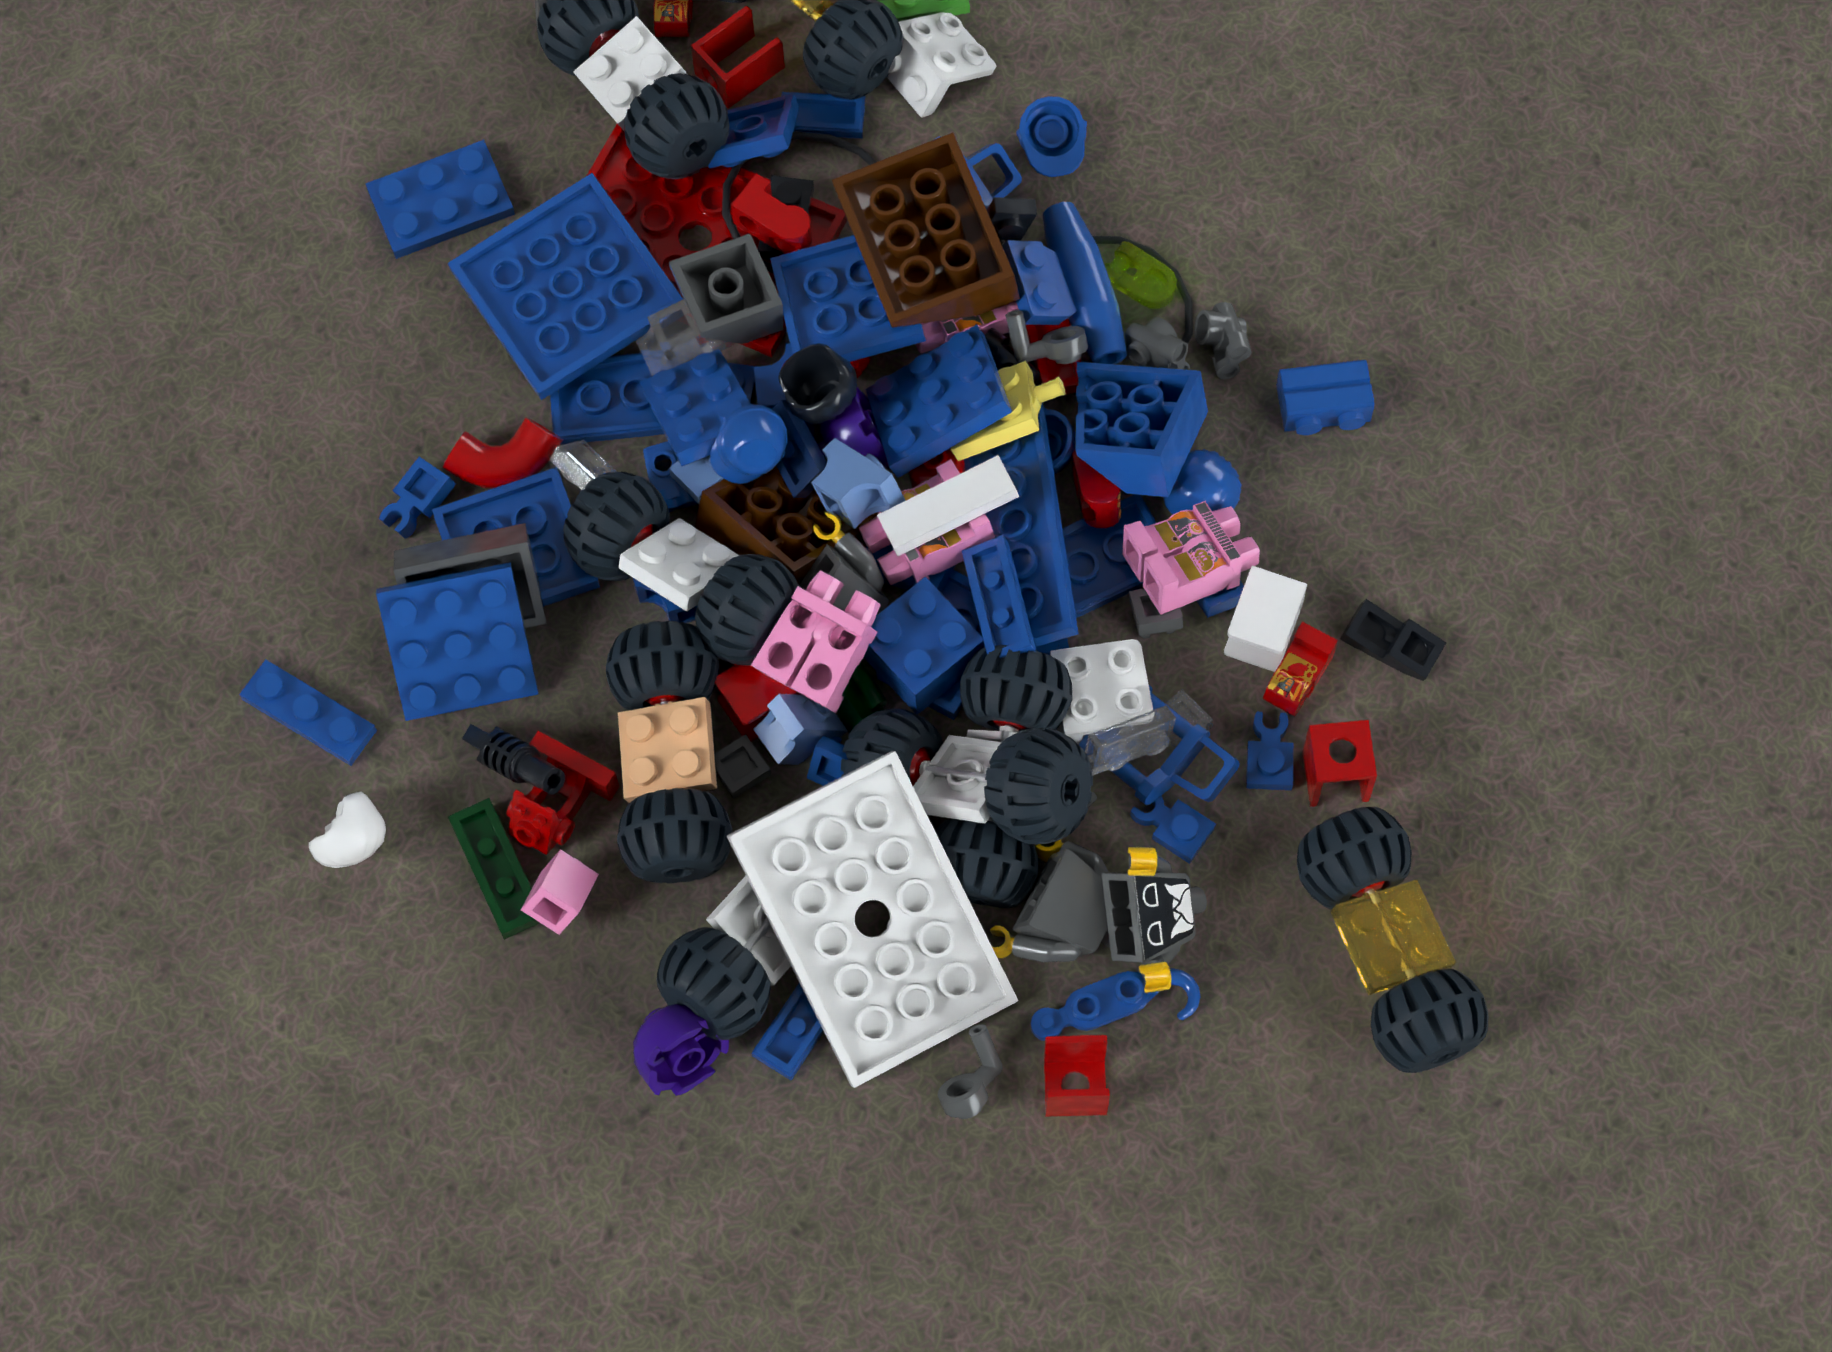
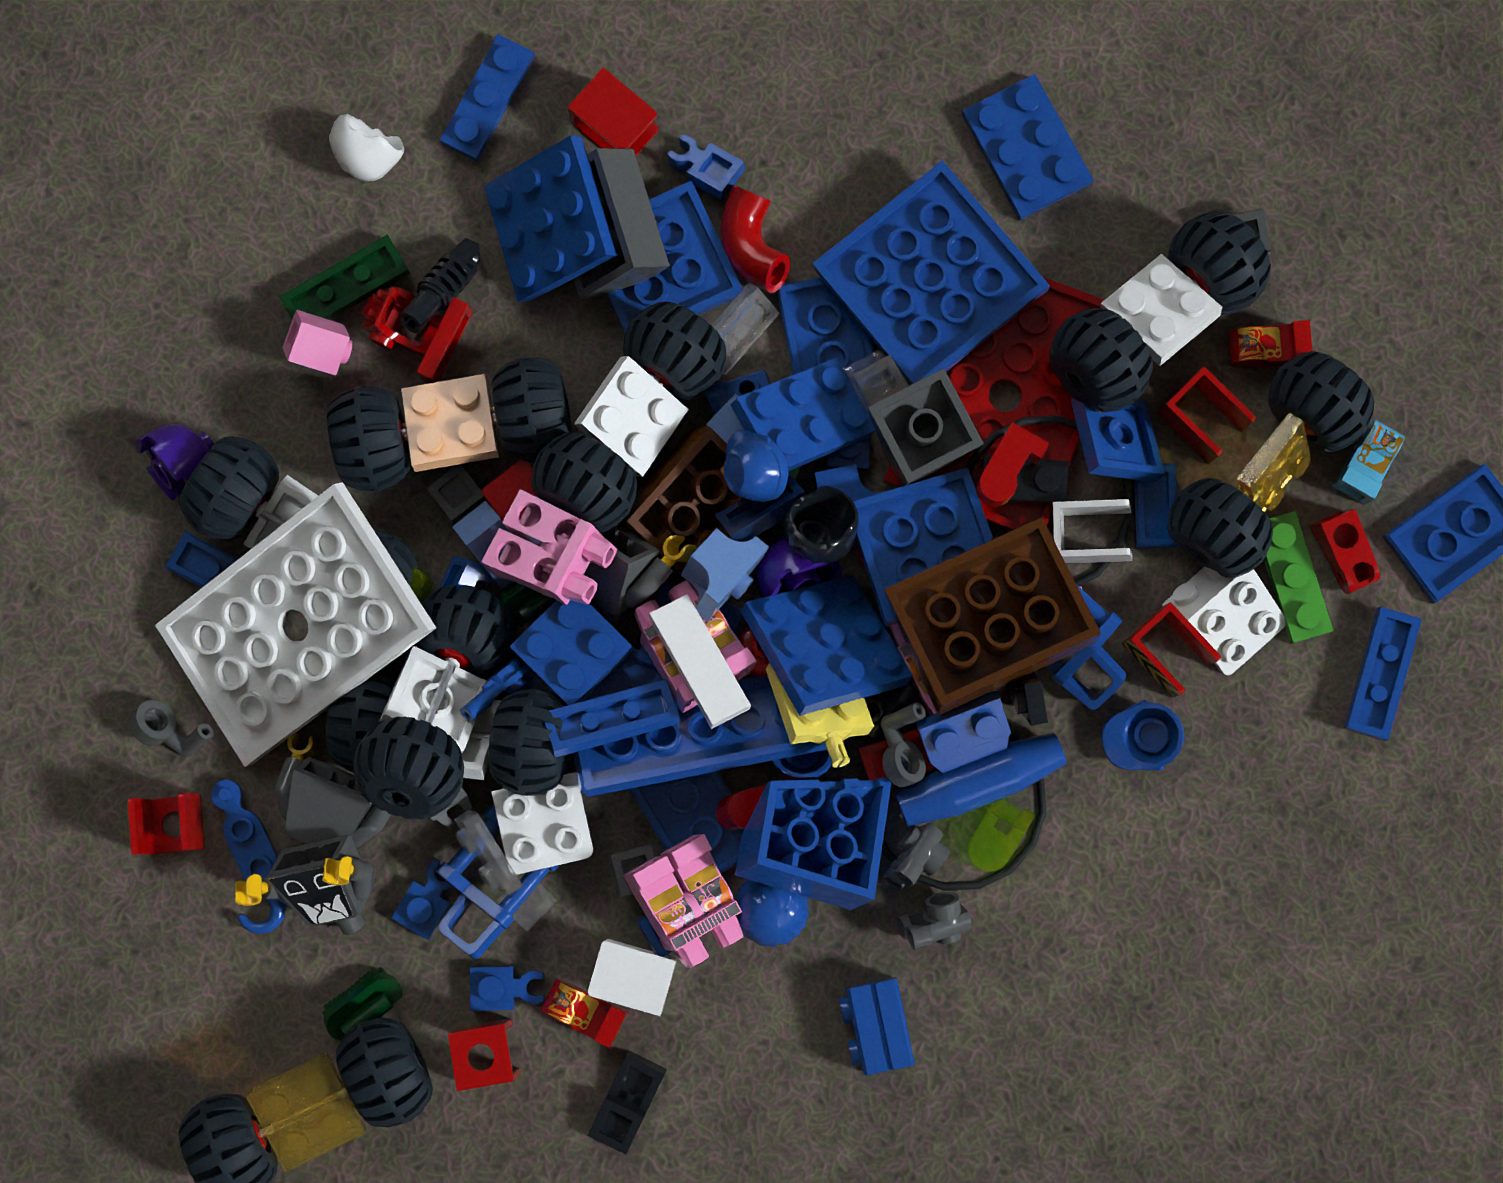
camera: 80 degrees right, 15 degrees up
none -> dark green piece [322,967,402,1041]
none -> blue plate [460,657,530,722]
none -> red piece [568,67,658,156]
none -> white piece [1053,499,1132,563]
none -> red piece [1122,602,1222,698]

